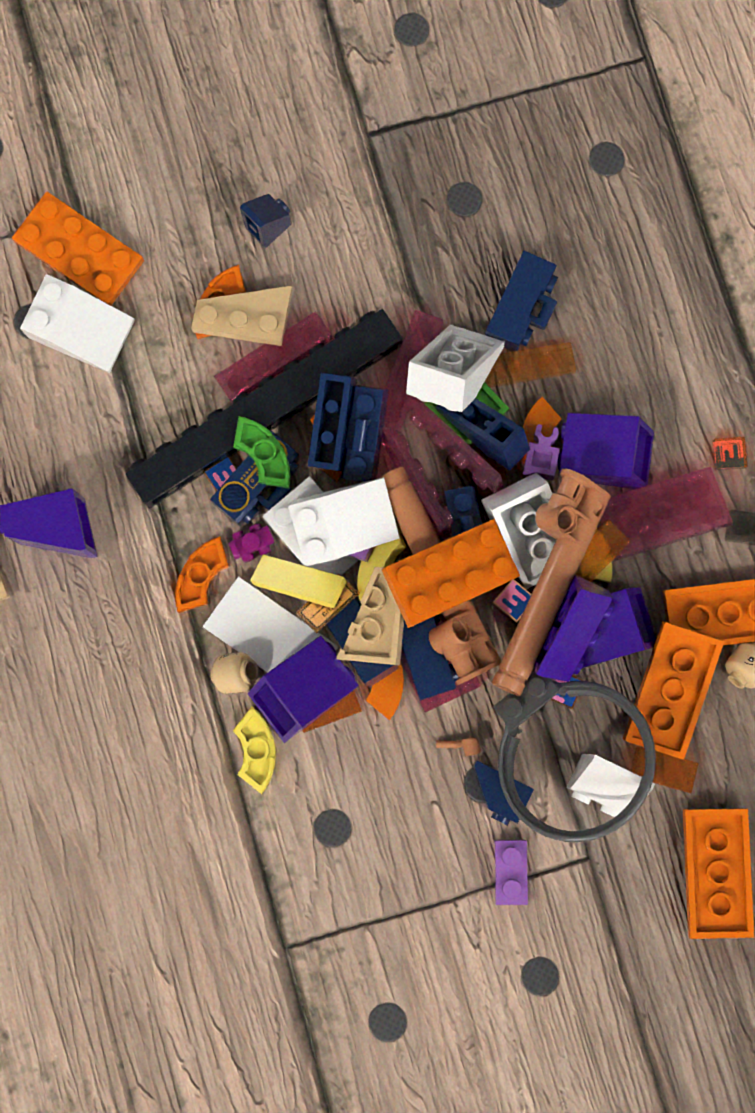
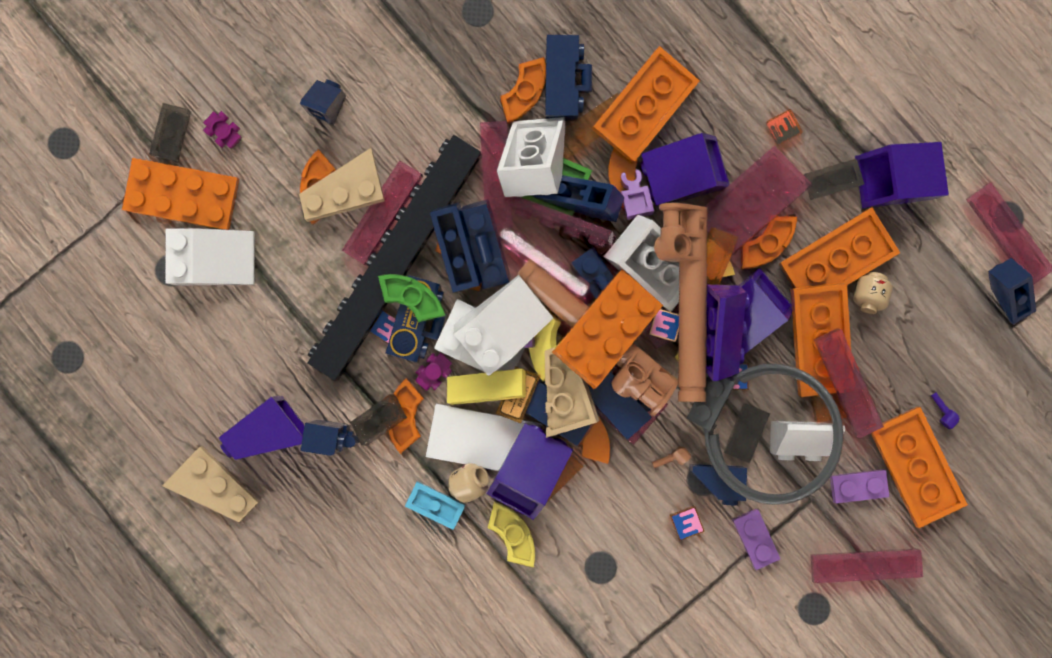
camera: 25 degrees left, 5 degrees up
none -> clear smoke plate [149,103,191,163]
none -> magenta piece [203,111,242,149]
none -> dark blue piece [300,420,359,456]
none -> clear smoke plate [350,394,407,446]
none -> medium azure plate [405,481,466,530]
none -> orange tile [500,57,546,124]
none -> orange plate [591,46,700,163]
none -> tile [669,505,705,541]
none -> clear smoke plate [724,403,770,463]
none -> orange tile [741,216,797,270]
none -> clear pink plate [810,548,923,583]
none -> clear pink plate [814,328,884,439]
none -> medium lavender plate [830,469,889,503]

